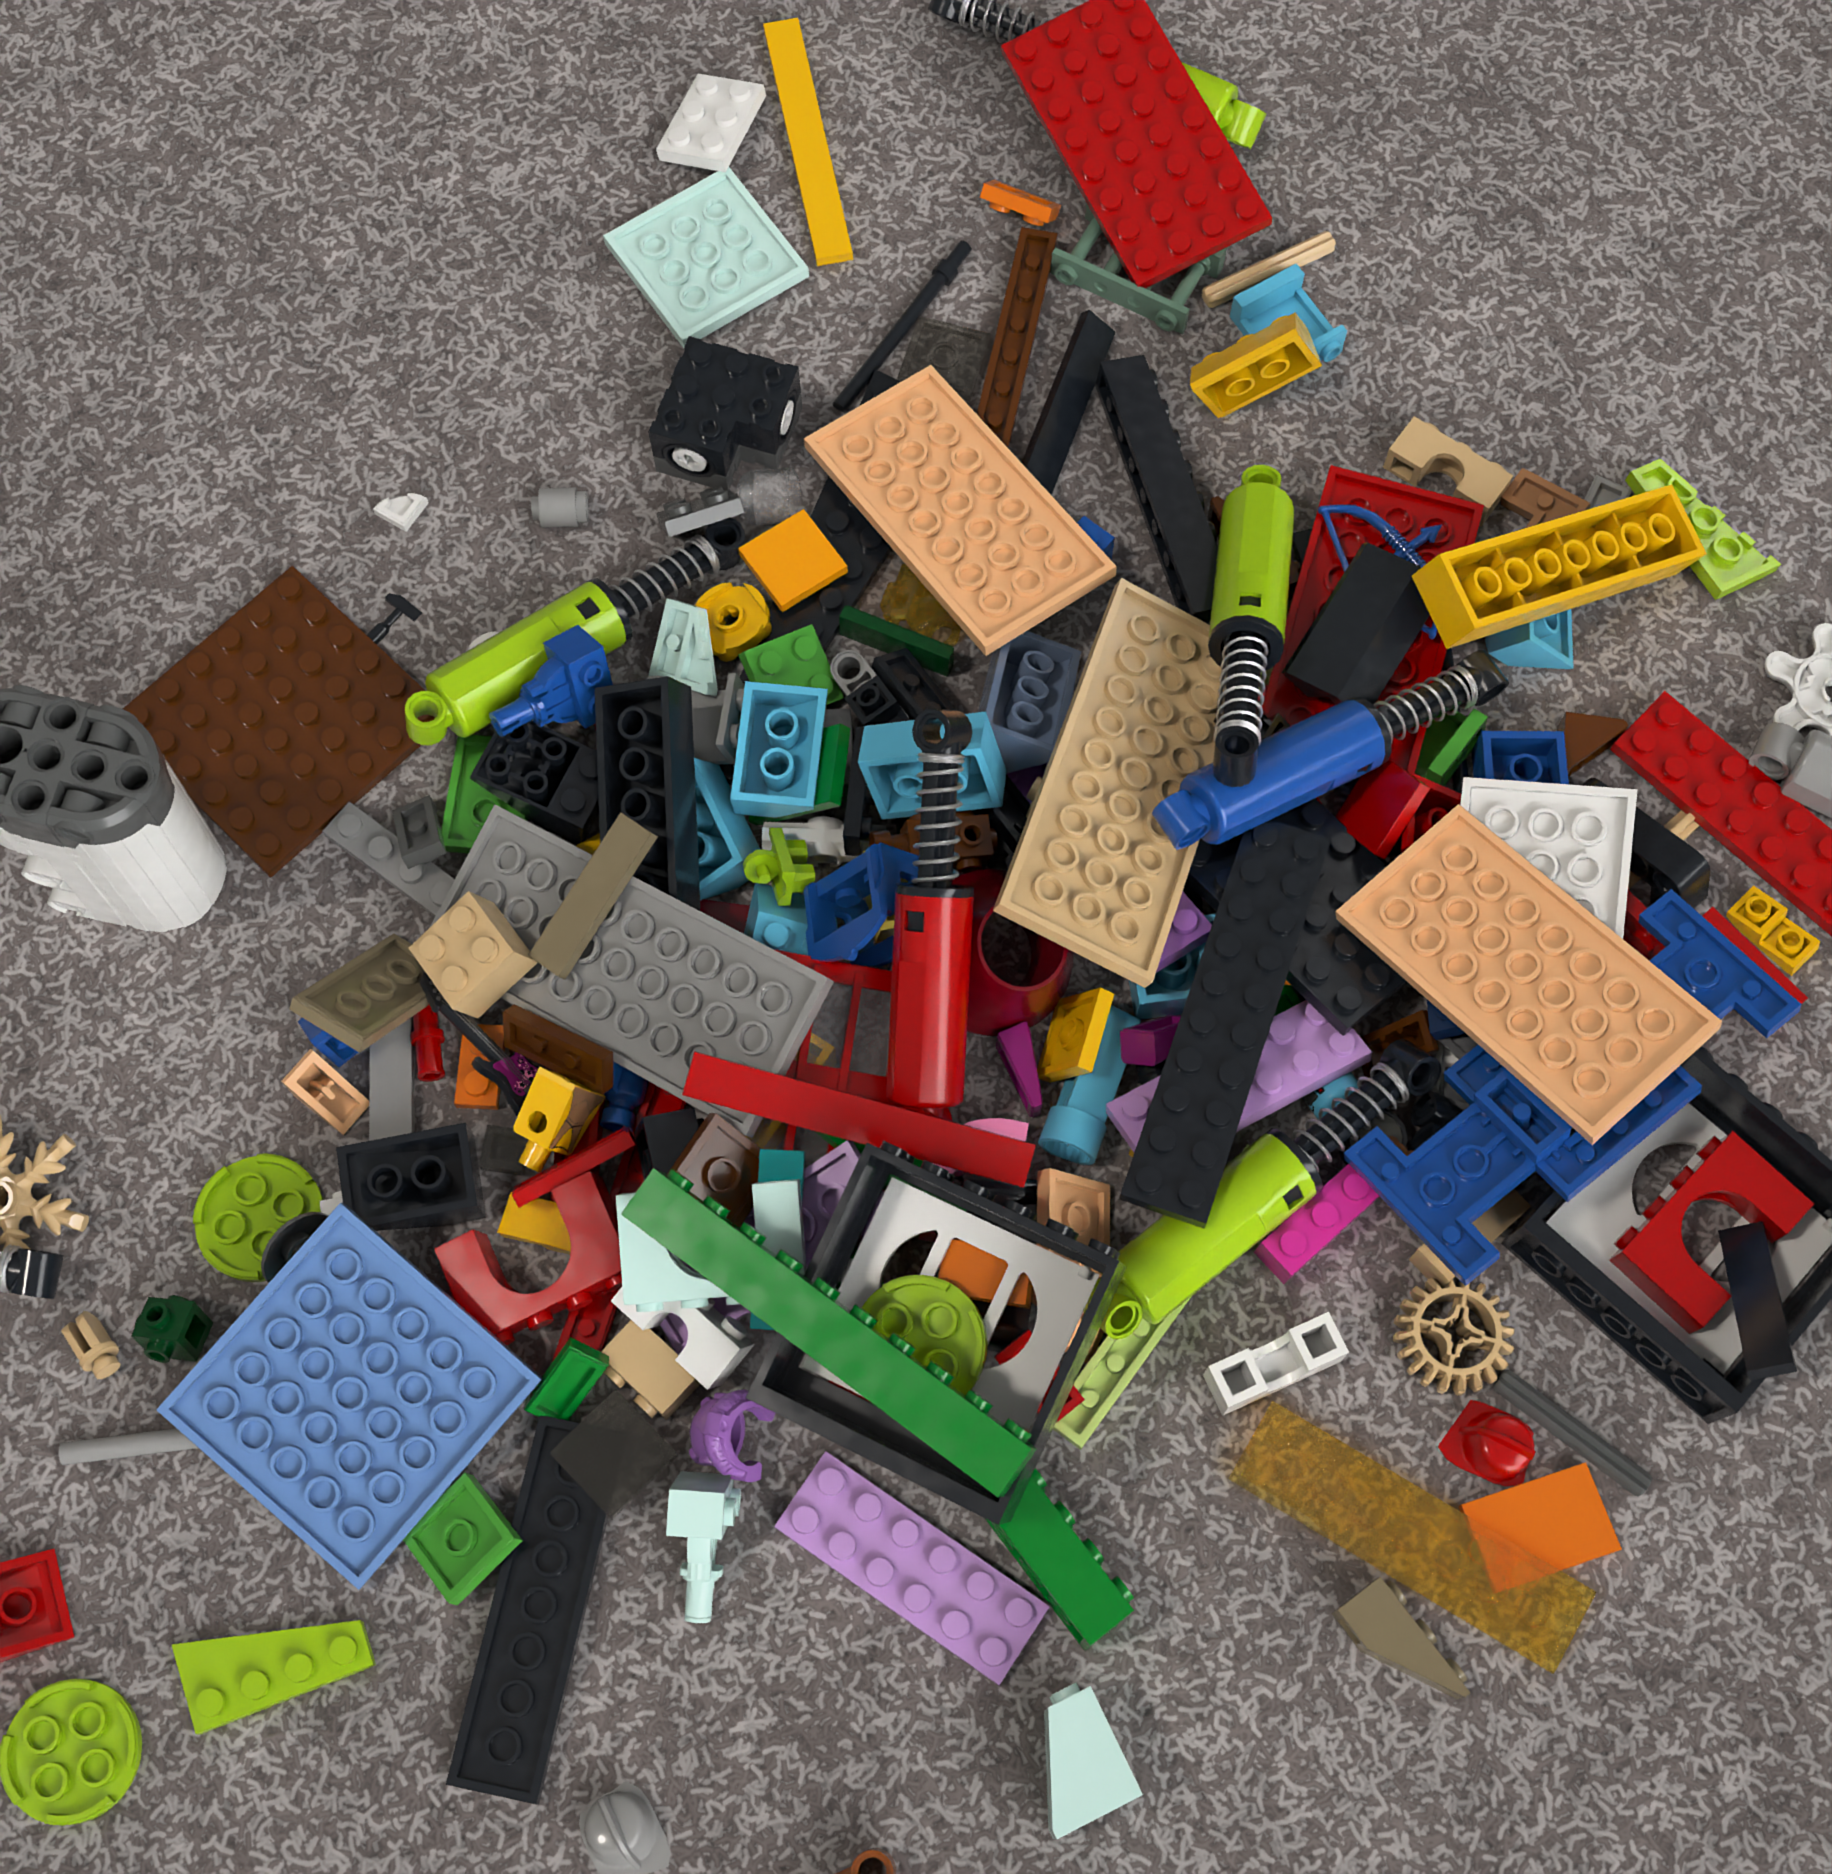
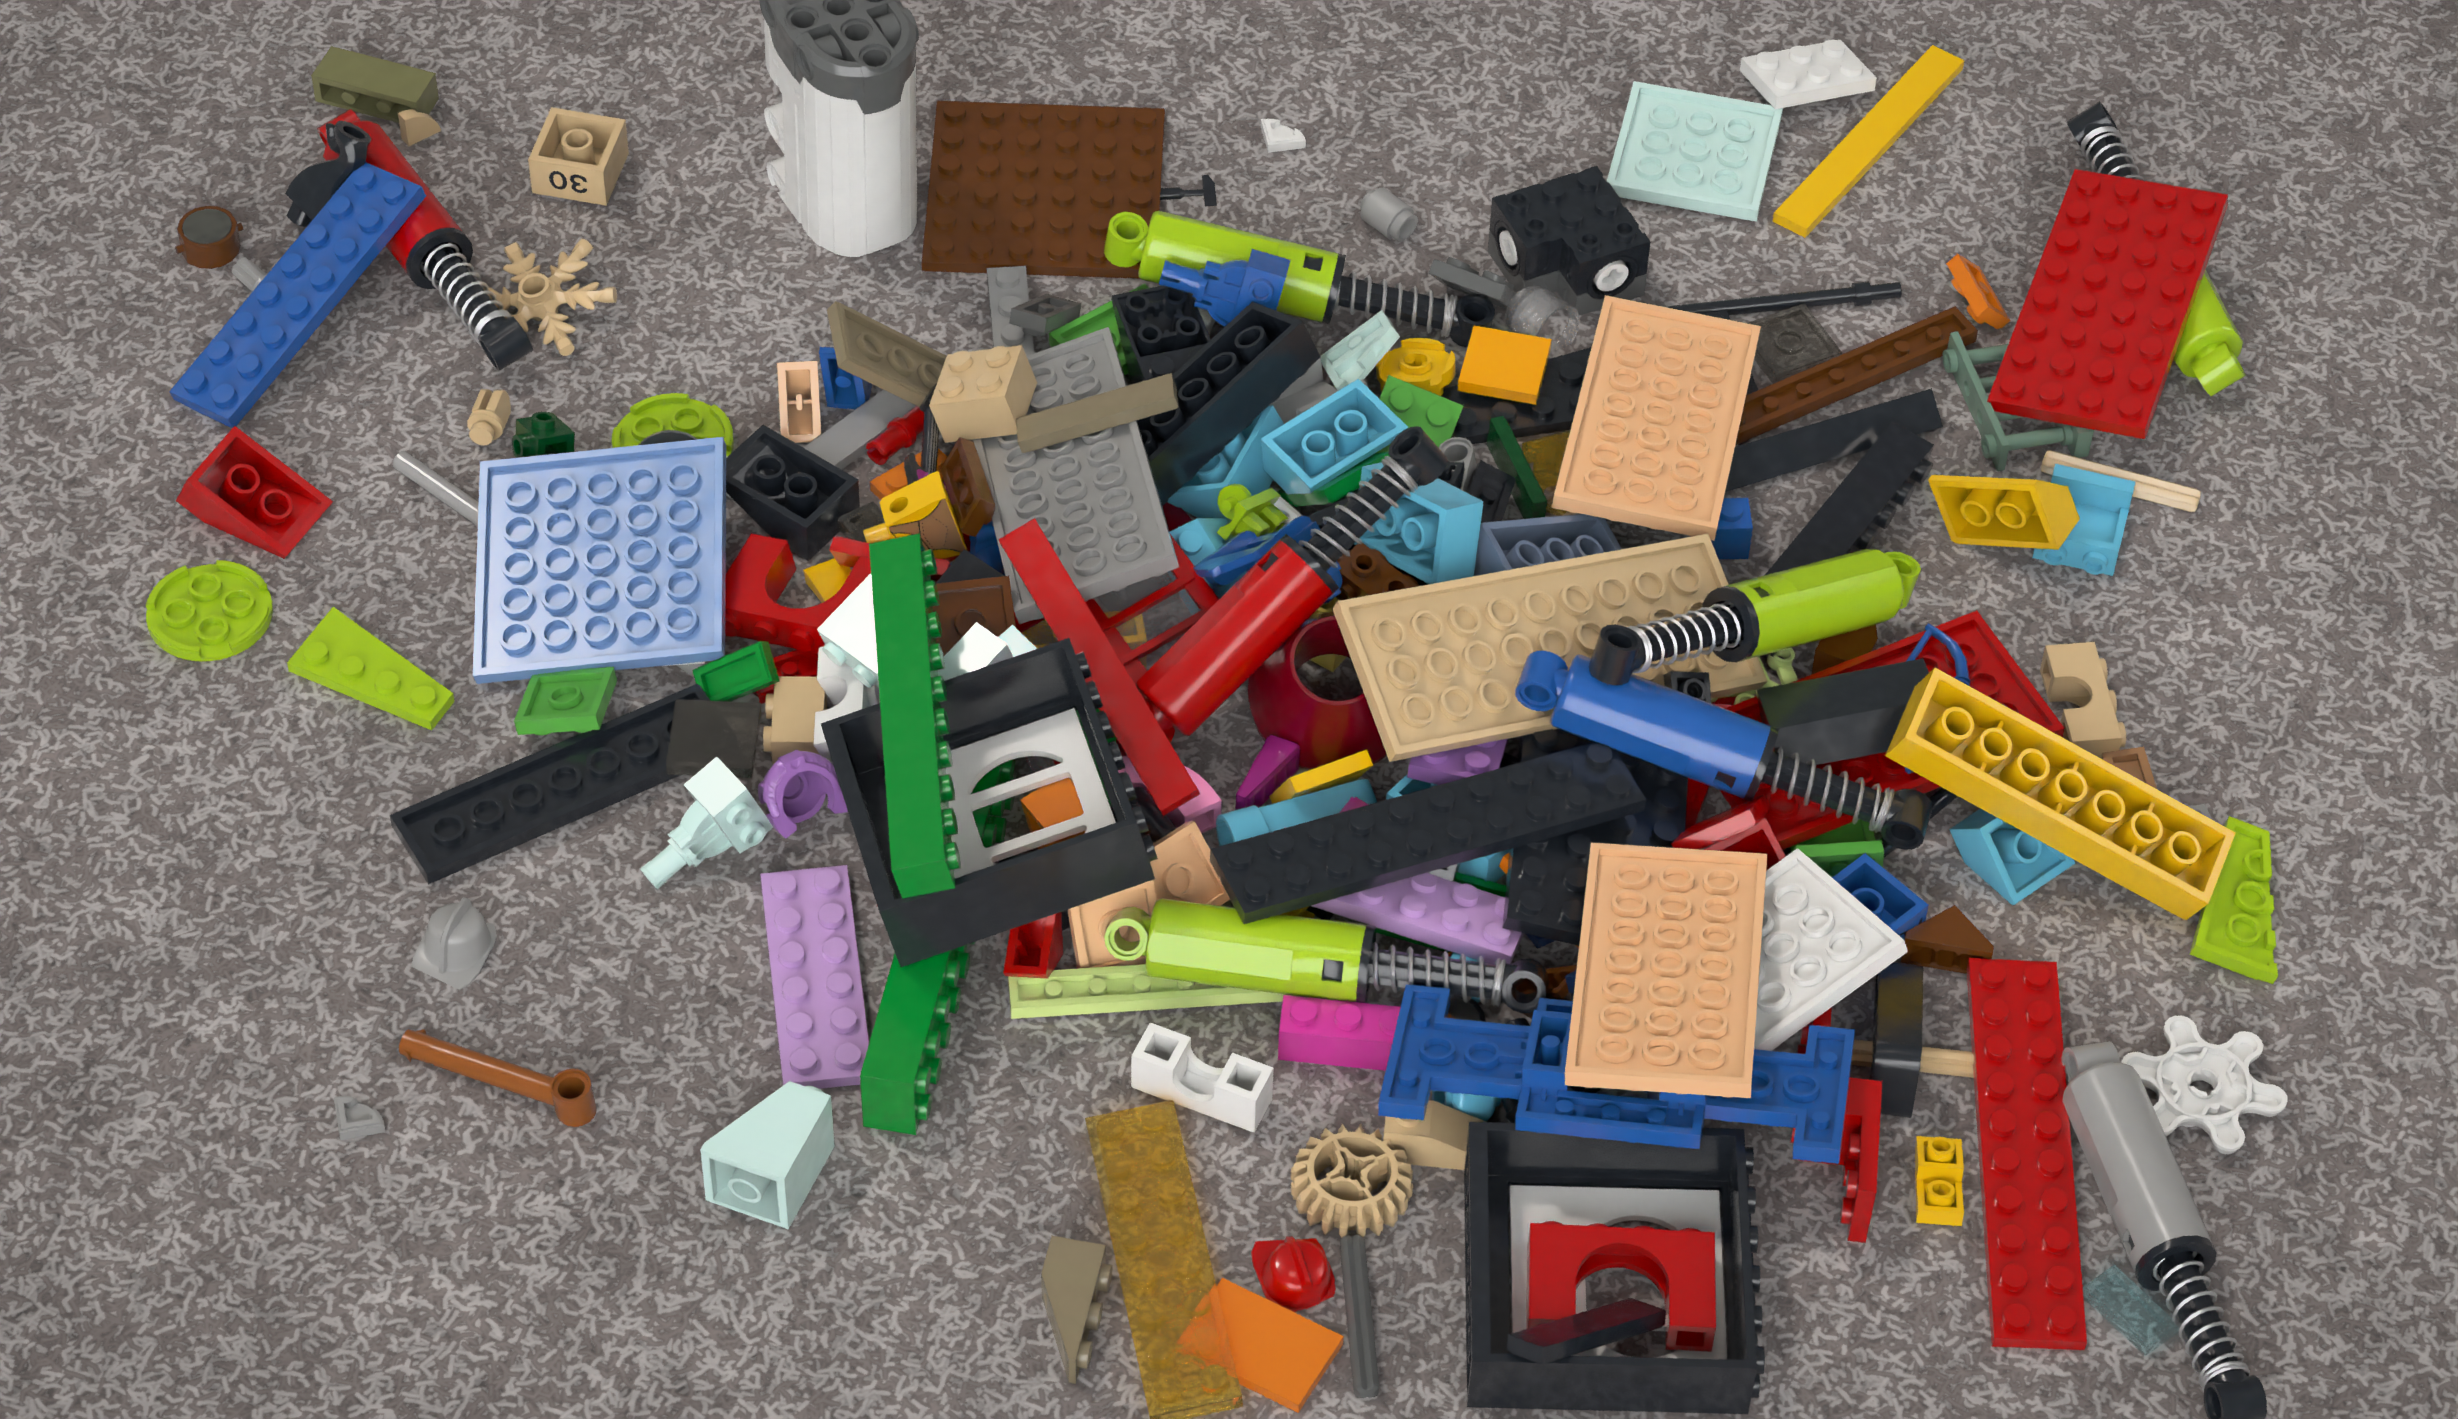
camera: 45 degrees right, 20 degrees down
lime tile [862,1275,988,1395] -> none

